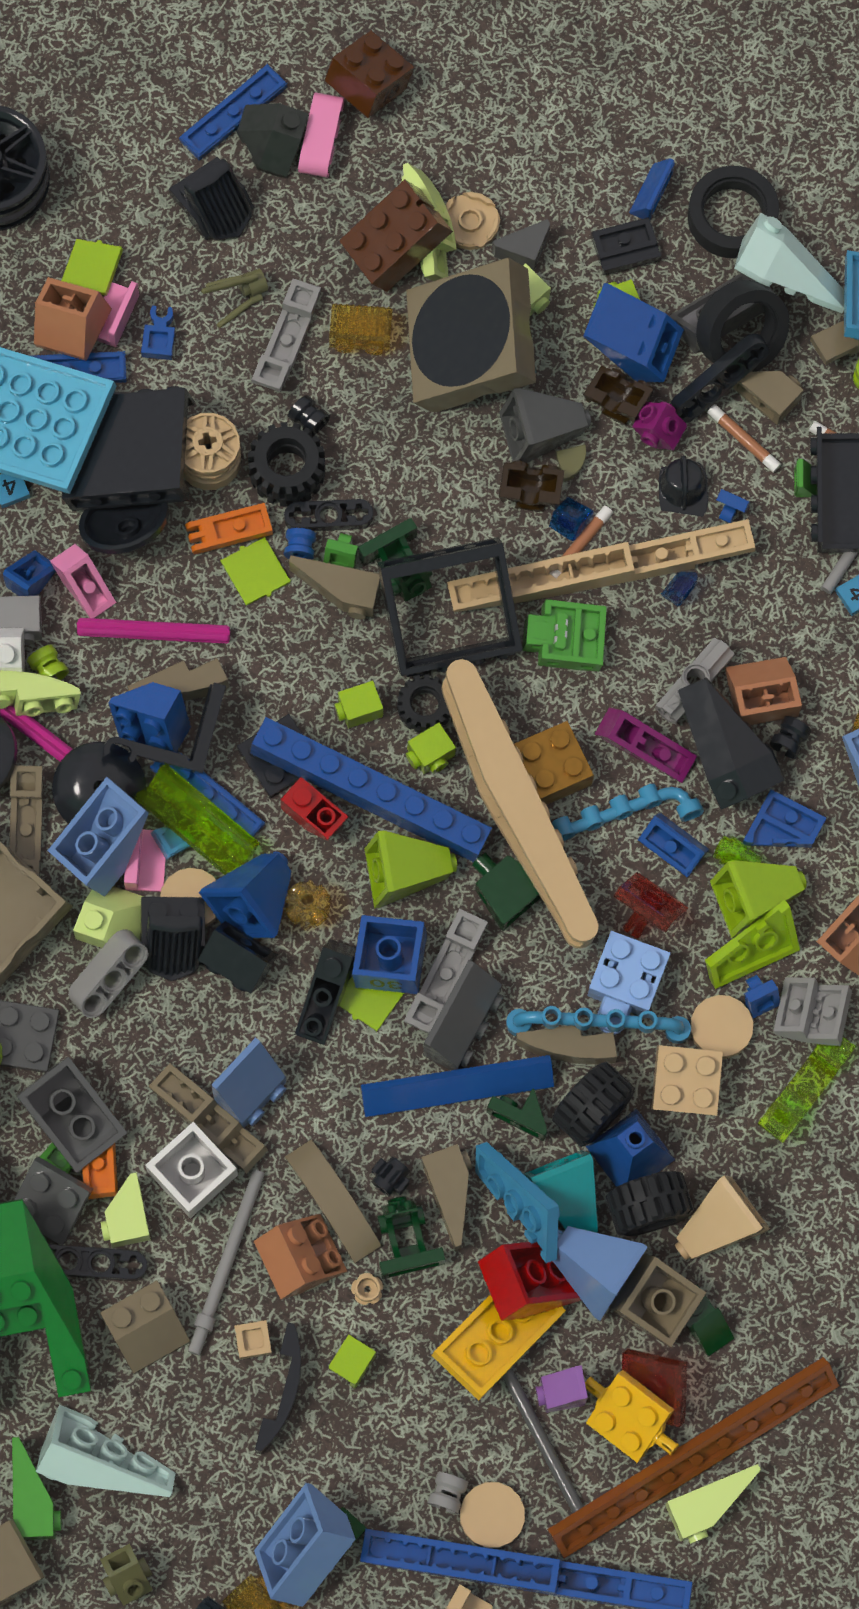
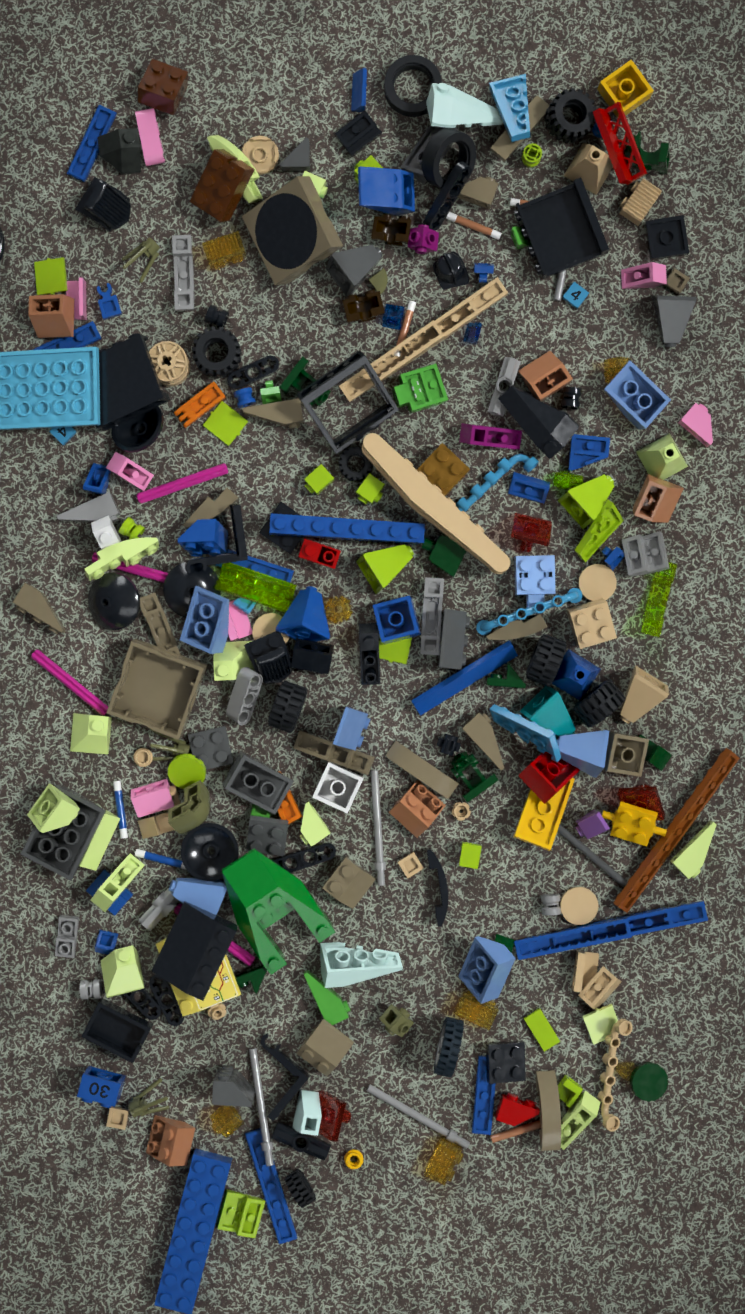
camera: 20 degrees left, 15 degrees up
none -> black tyre [268,680,307,733]

